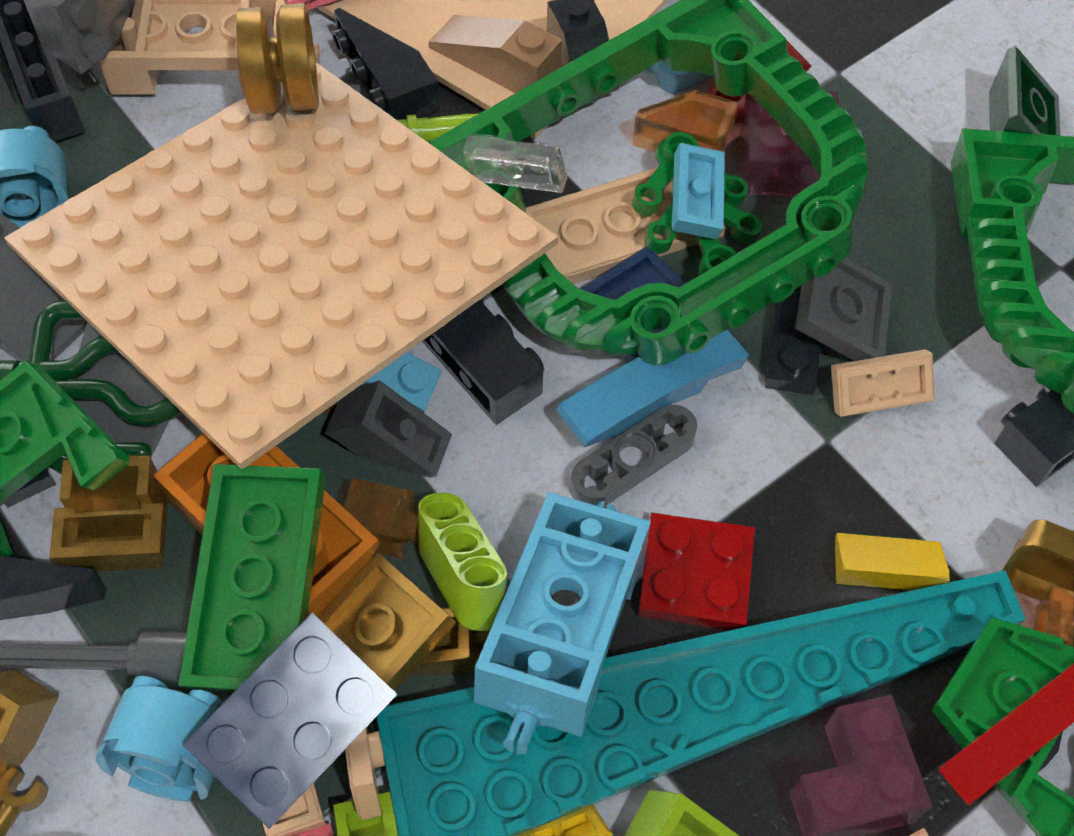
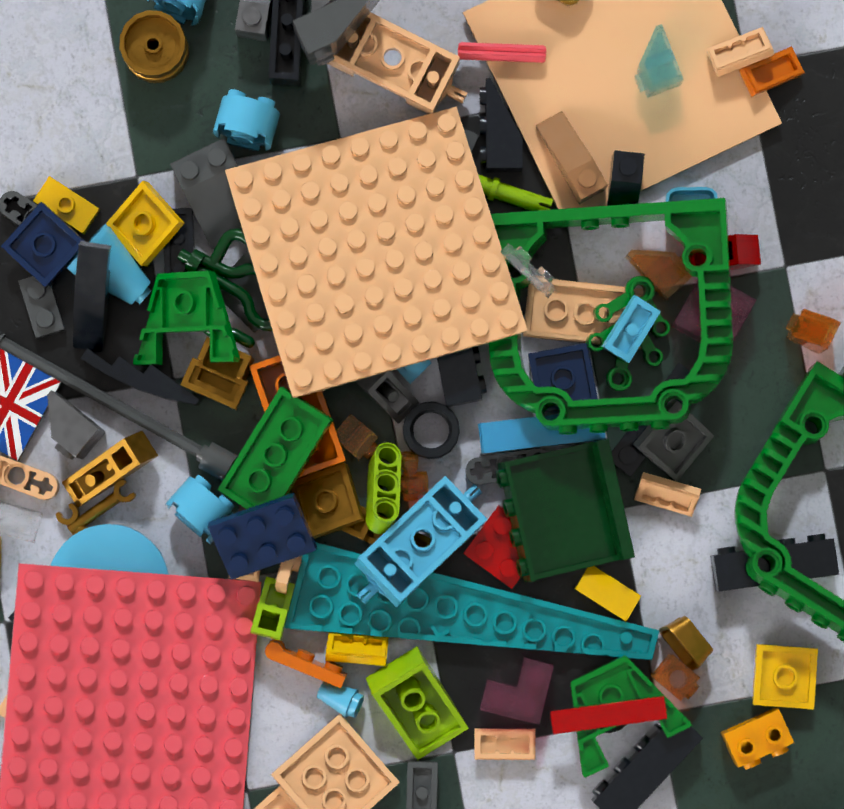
camera: 30 degrees right, 25 degrees up
pearl gold wheel [236,3,319,114] -> none
none -> clear orange plate [400,451,428,501]
none -> black tyre [403,401,460,459]
none -> dark green panel [496,439,635,582]
none -> clear orange slope [785,309,841,354]

